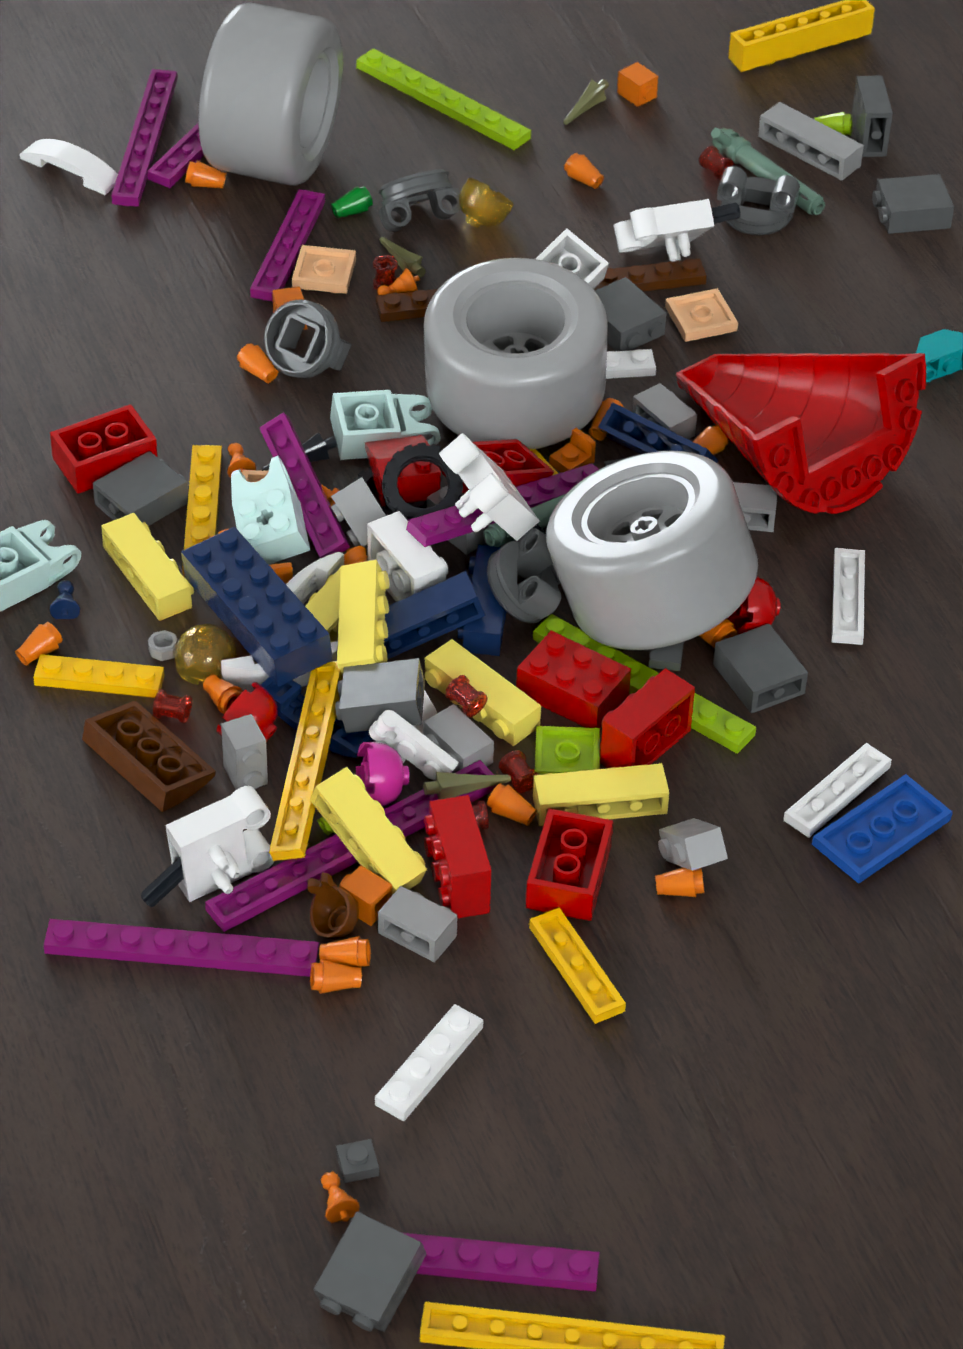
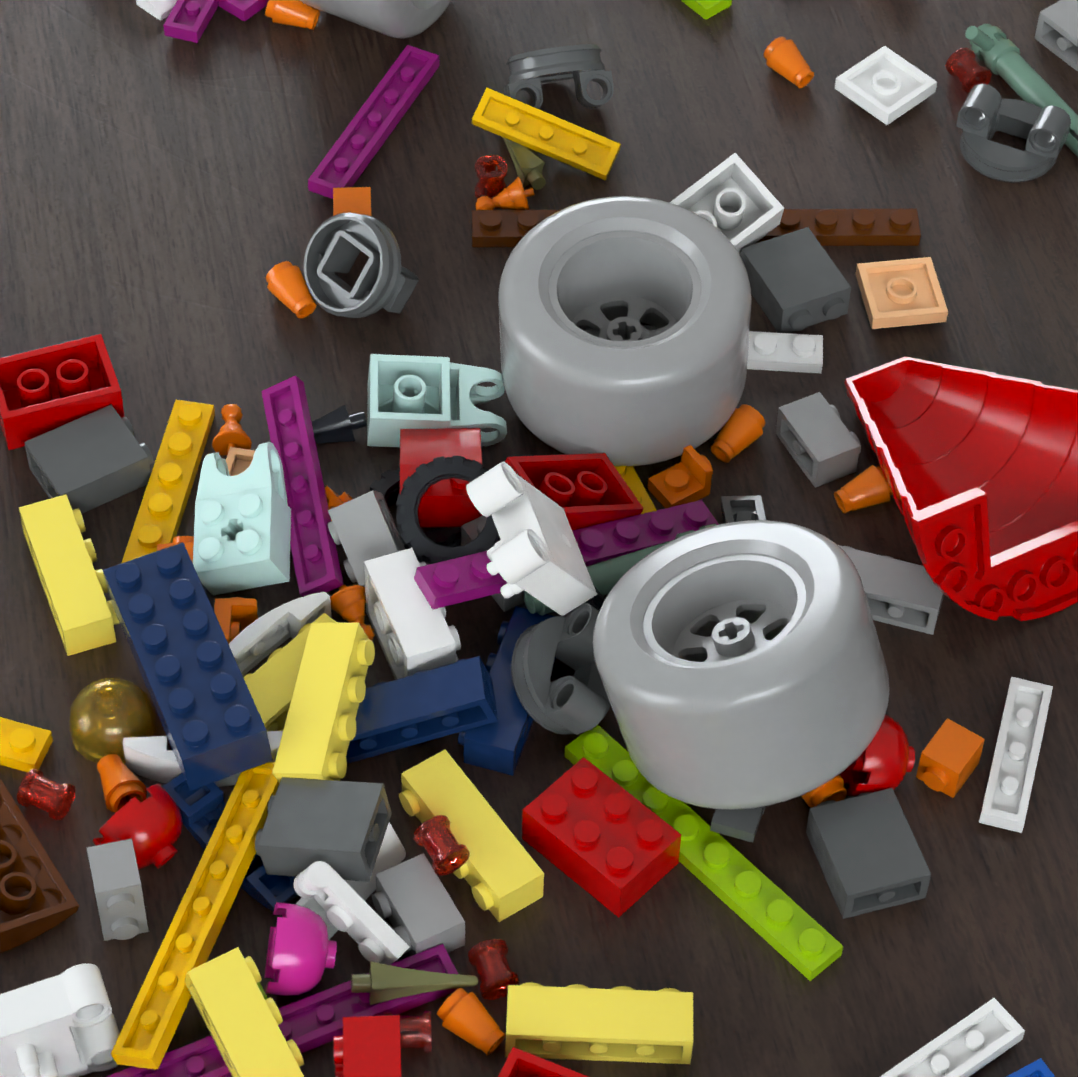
camera: 10 degrees right, 5 degrees up
light grey tile [148,630,179,661] -> none
light nougat plate [292,245,356,294] -> none
green cone [331,186,373,219] -> none
clear yellow cylinder [459,177,514,228] -> none
lime tile [535,726,600,775] -> none
dark blue brick [598,402,719,463] -> none
red brick [600,668,695,768] -> none
white piece [614,199,741,261] -> none
none -> yellow plate [472,88,621,181]
none -> white plate [835,46,937,125]
none -> orange brick [916,718,985,798]

